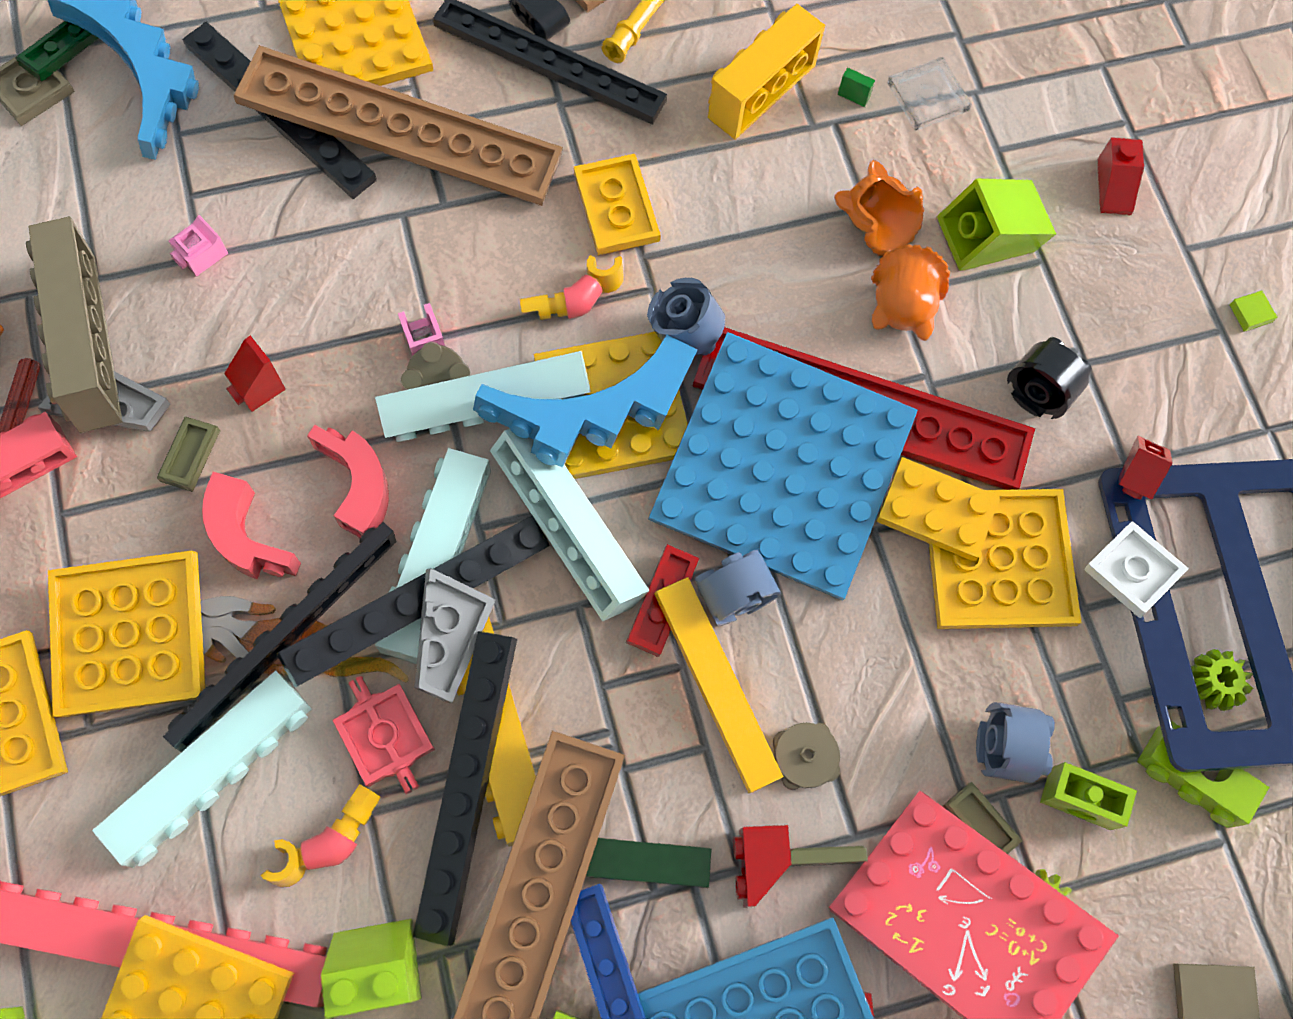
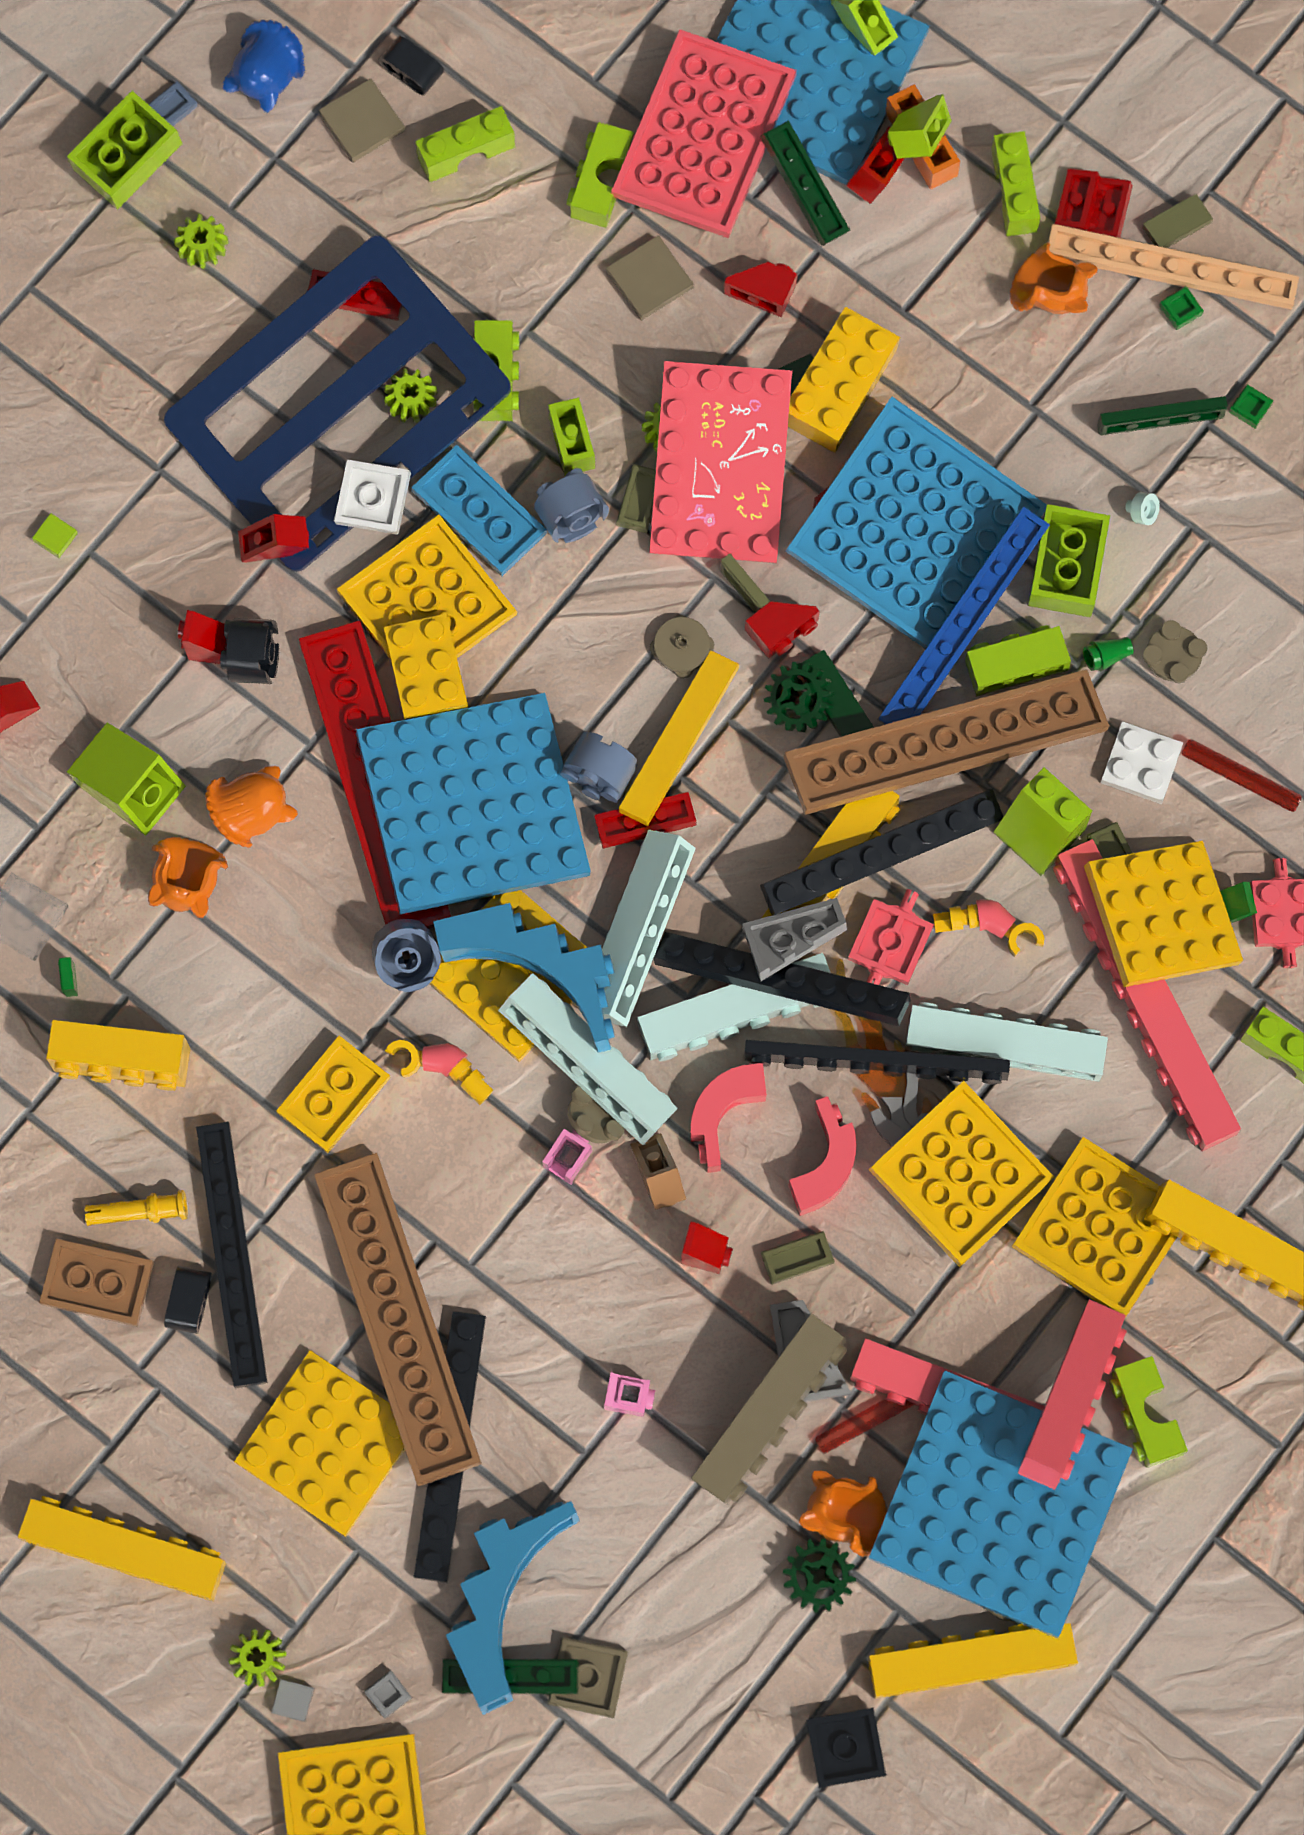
camera: 120 degrees left, 5 degrees up
none -> red slope [178,610,227,664]
none -> dark azure plate [411,445,547,576]
none -> medium nougat slope [630,1133,686,1210]
none -> dark green gear [764,662,835,732]

